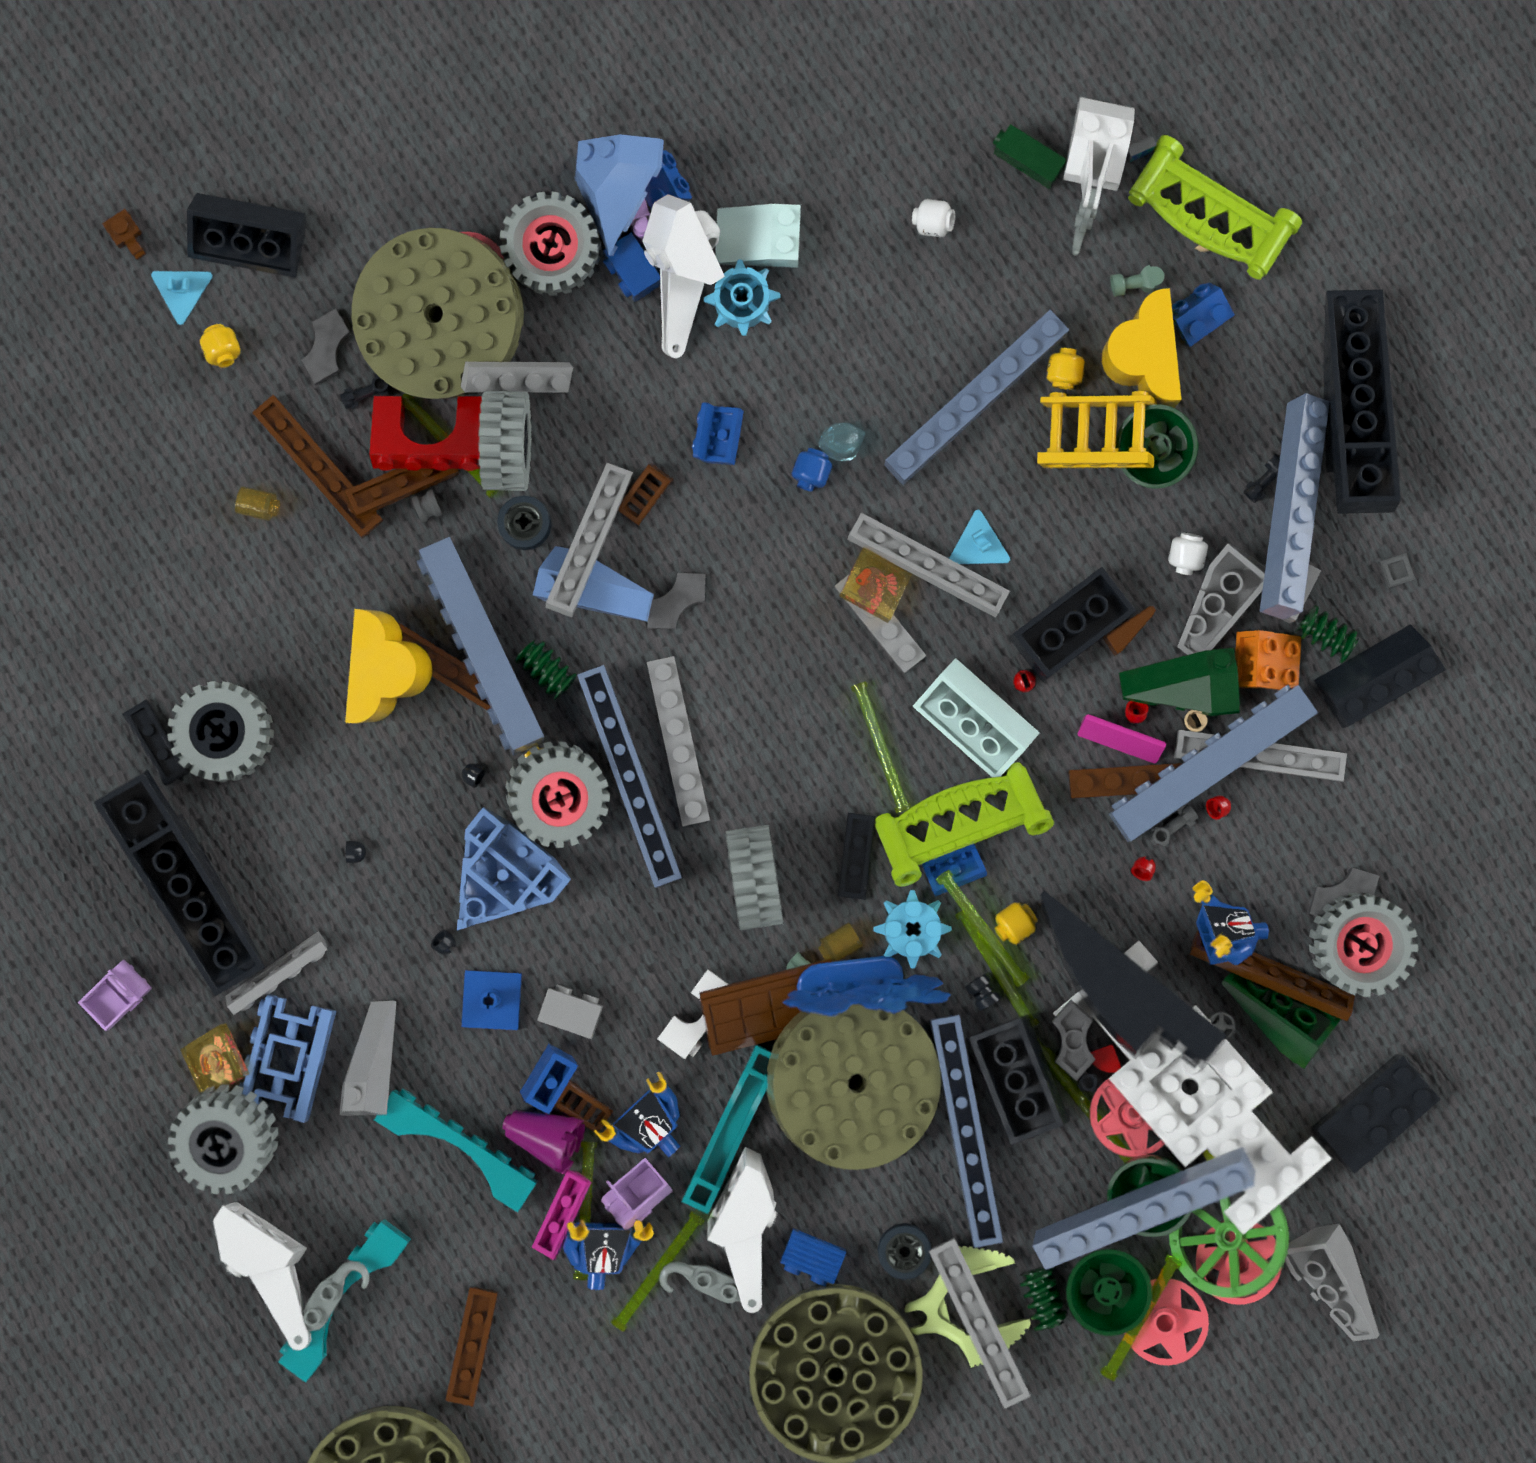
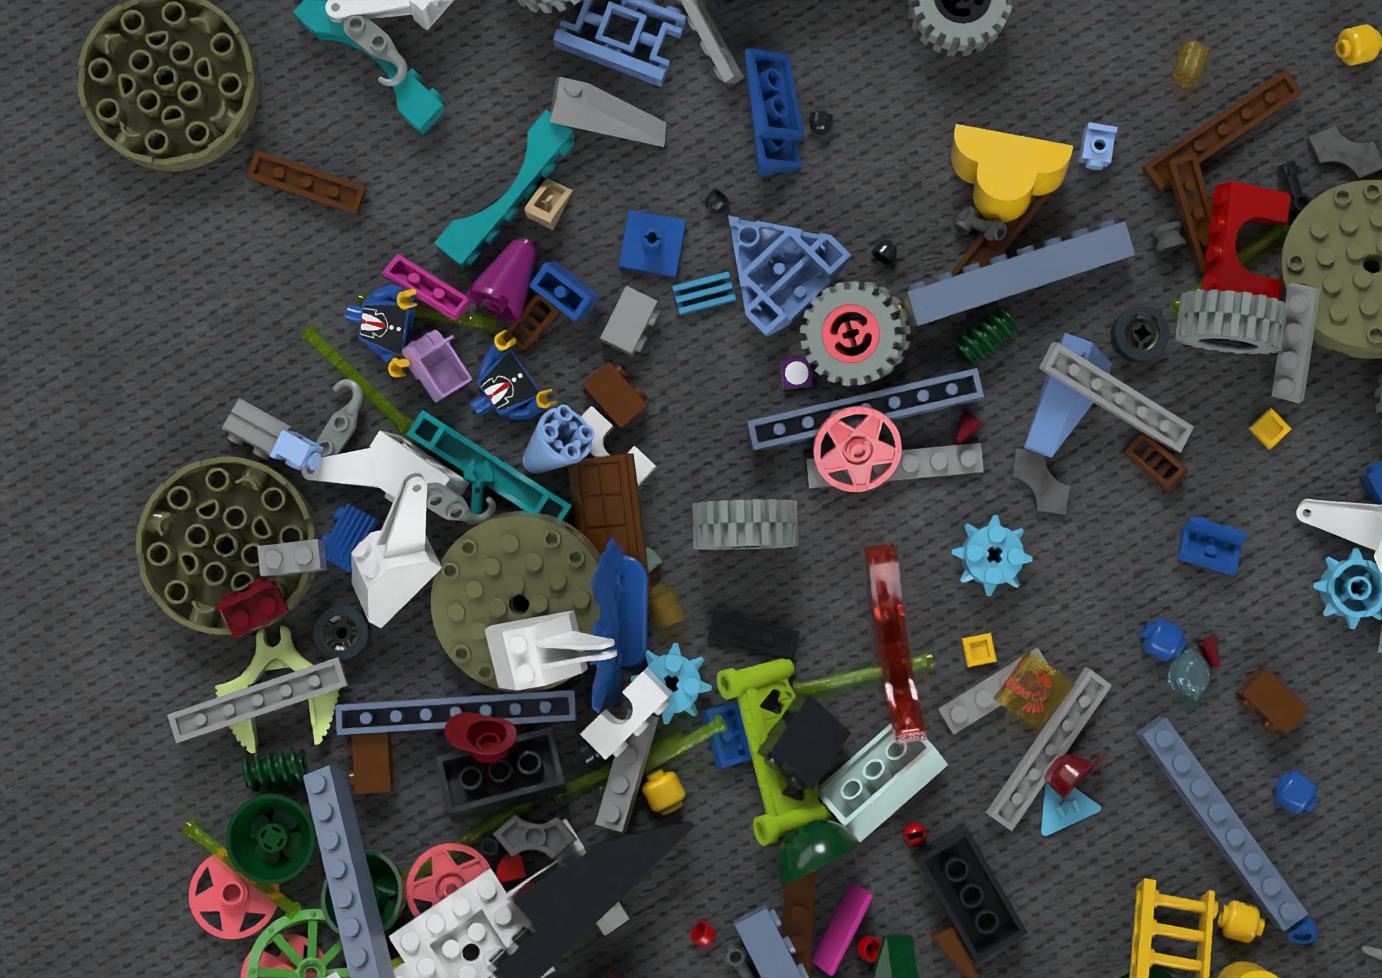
camera: 90 degrees right, 0 degrees up
none -> dark red bracket [215,577,290,639]
none -> light grey brick [222,398,295,461]
none -> light grey brick [257,539,327,577]
none -> light blue brick [270,430,324,470]
none -> reddish brown brick [347,732,395,795]
none -> white slope [351,470,496,628]
none -> dark red piece [444,712,517,763]
none -> teal bar [463,458,494,515]
none -> white slope [485,610,618,690]
none -> light blue cone [523,405,595,474]
none -> tan slope [524,178,573,230]
none -> white arch [580,667,672,760]
none -> reddish brown brick [582,361,648,431]
none -> light grey plate [595,709,659,833]
none -> dark azure tile [672,271,736,315]
none -> blue slope [744,48,805,177]
none -> black brick [757,694,851,790]
none -> dark green piece [776,819,861,886]
none -> tile [780,358,813,390]
none -> coral wheel [813,406,902,492]
none -> clear red arch [864,543,927,744]
none -> medium azure brick [951,515,1033,596]
none -> dark grey bar [954,206,1007,241]
none -> dark red slope [954,411,982,444]
none -> yellow tile [961,633,997,667]
none -> dark red piece [1044,753,1107,806]
none -> light blue brick [1078,122,1118,170]
none -> dark red slope [1197,633,1220,667]
none -> reddish brown brick [1235,668,1310,735]
none -> yellow tile [1248,408,1291,450]
none -> blue head [1272,770,1320,815]
none -> blue tile [1286,915,1318,944]

